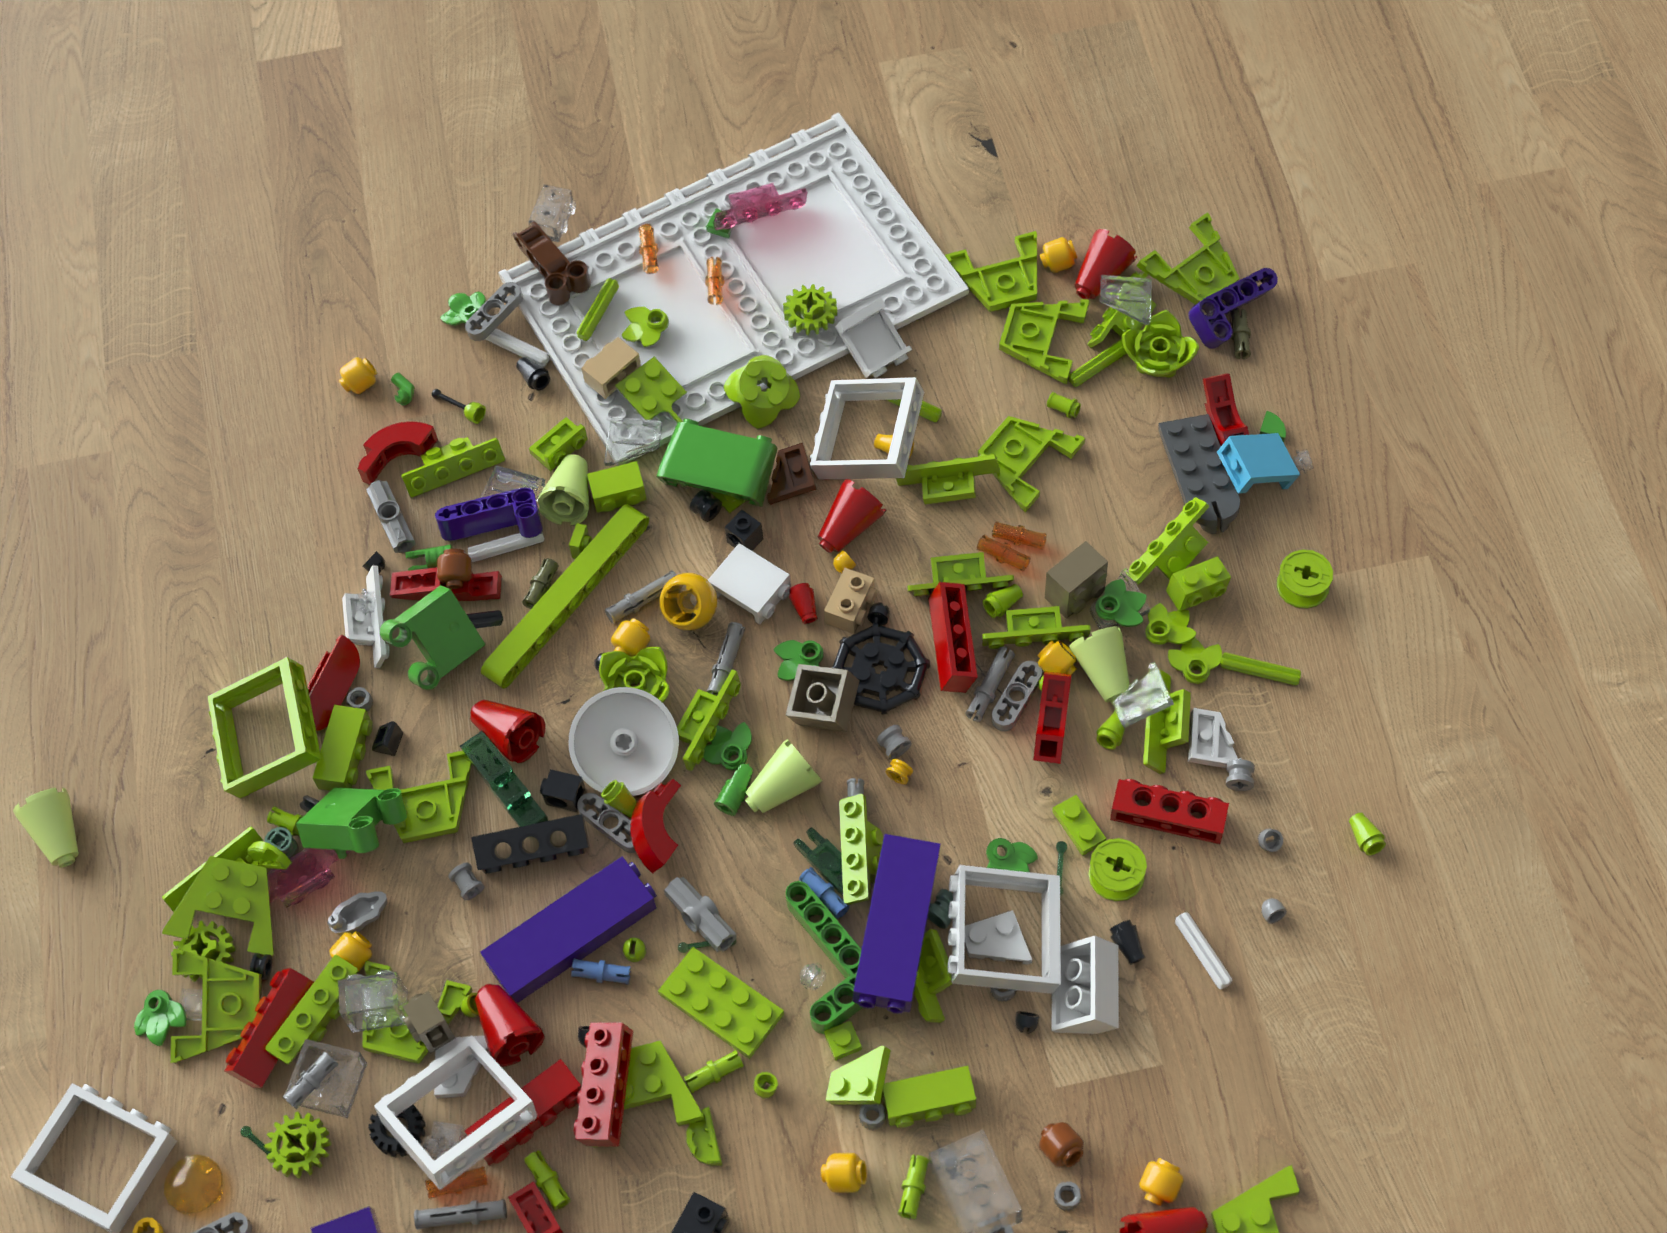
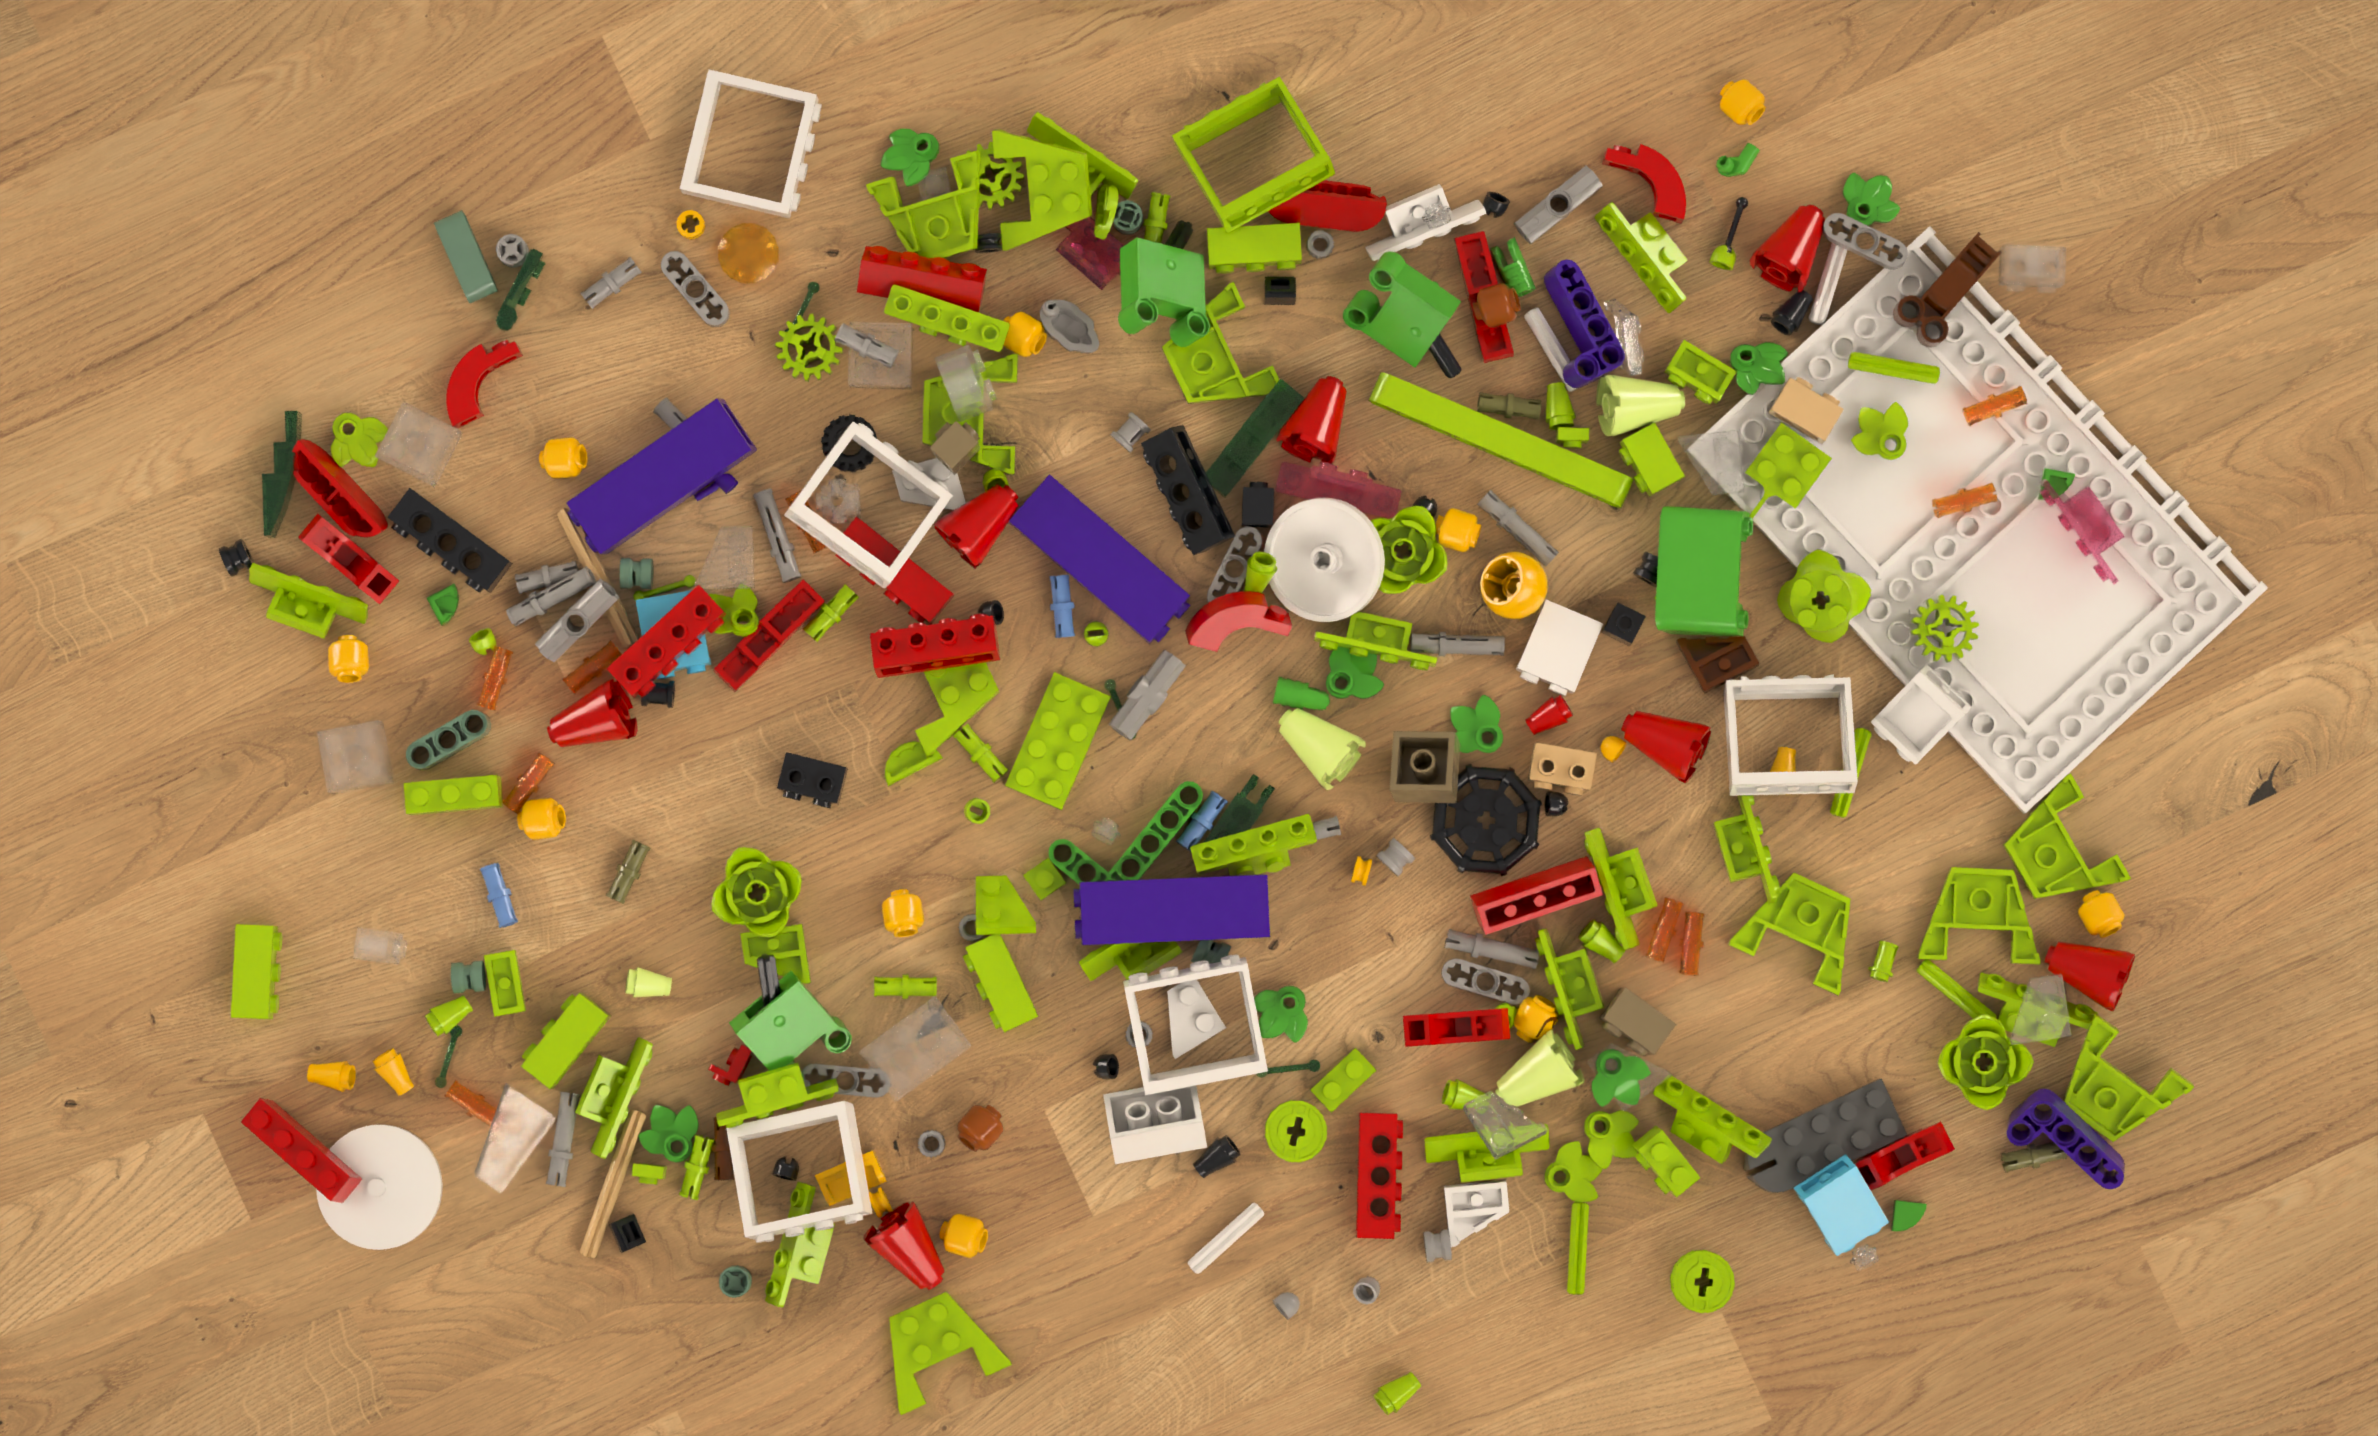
camera: 70 degrees right, 25 degrees up
none -> clear pink bracket [1275,462,1402,519]
none -> lime cone [1545,382,1576,430]
none -> bright green plate [1730,342,1788,395]
none -> red cone [1749,204,1825,292]

